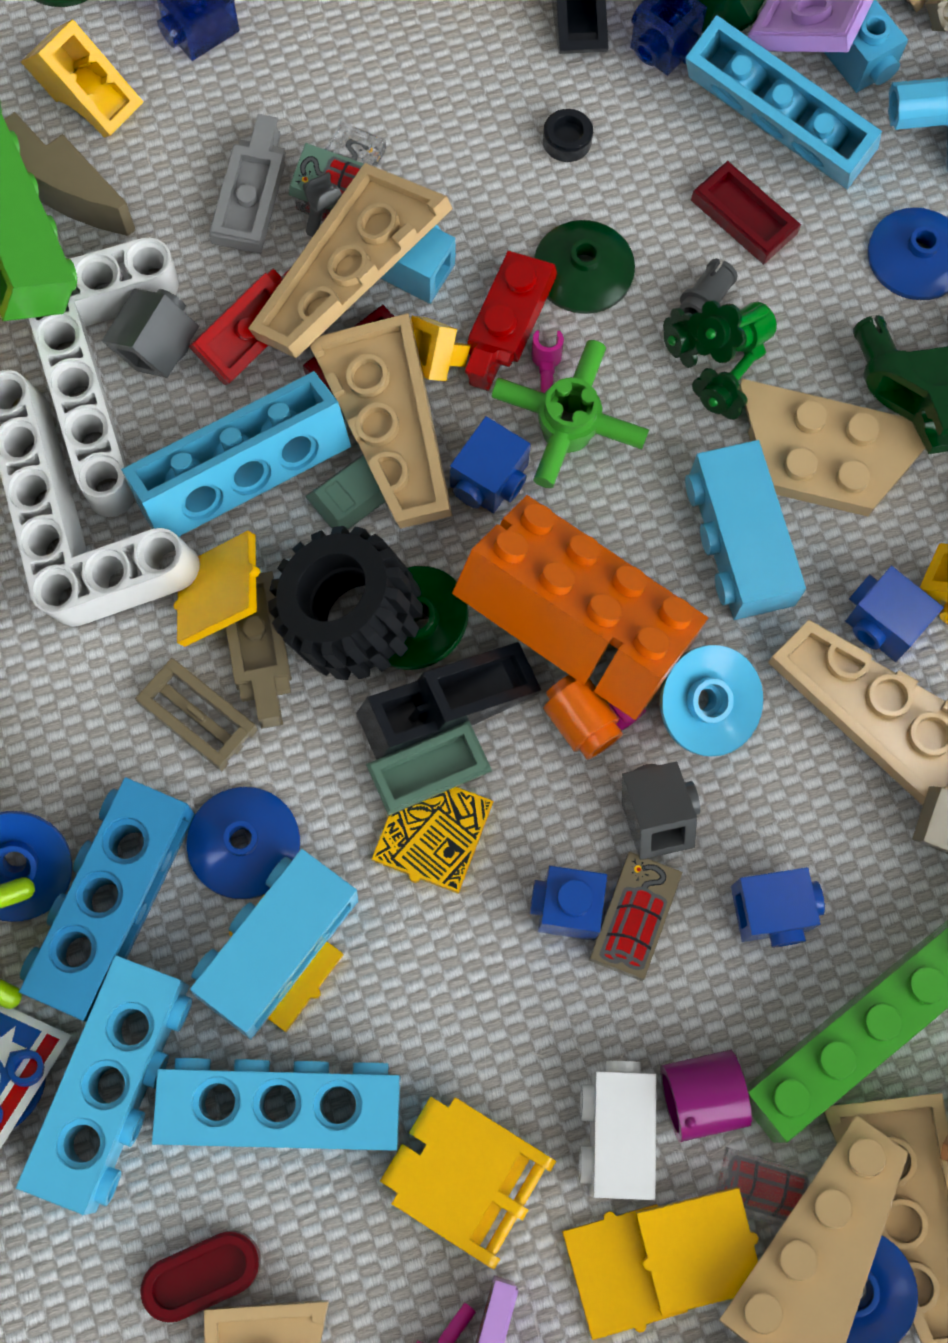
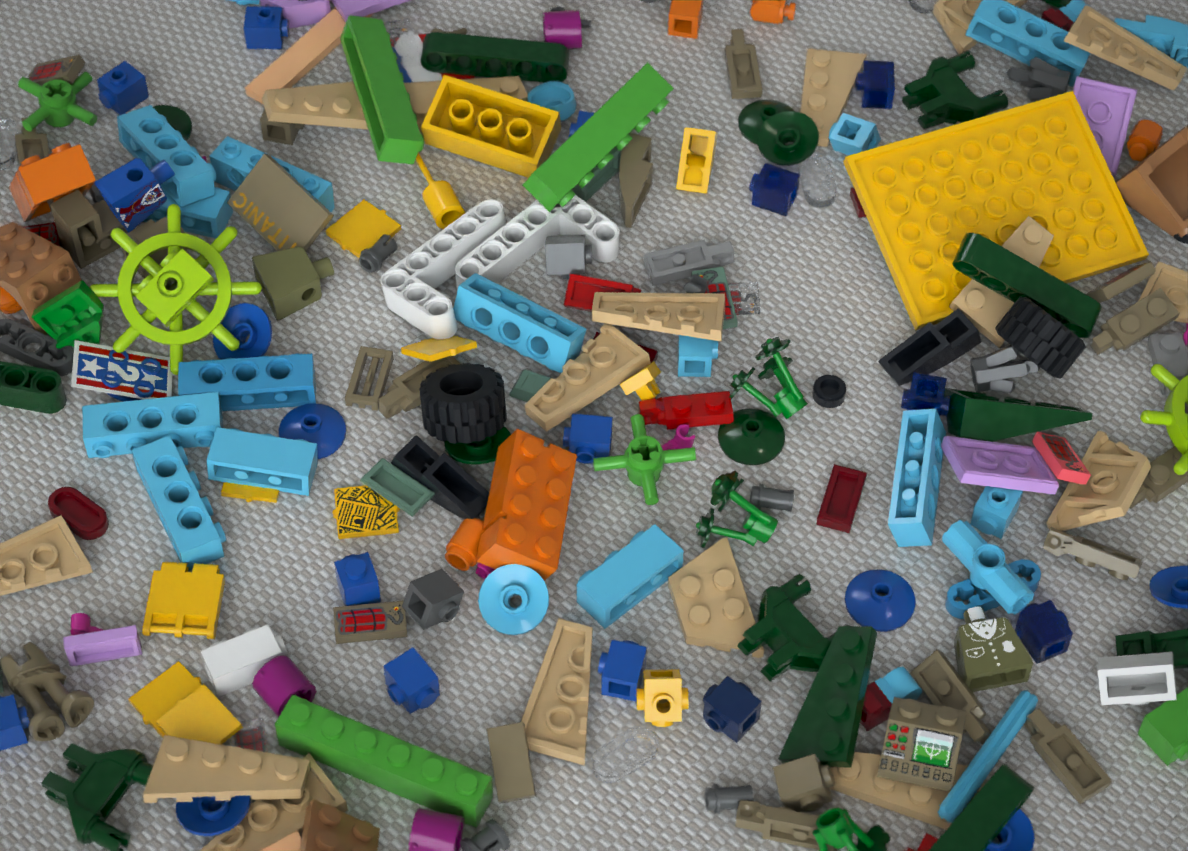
camera: 65 degrees right, 20 degrees down
none -> plant [729,337,808,420]

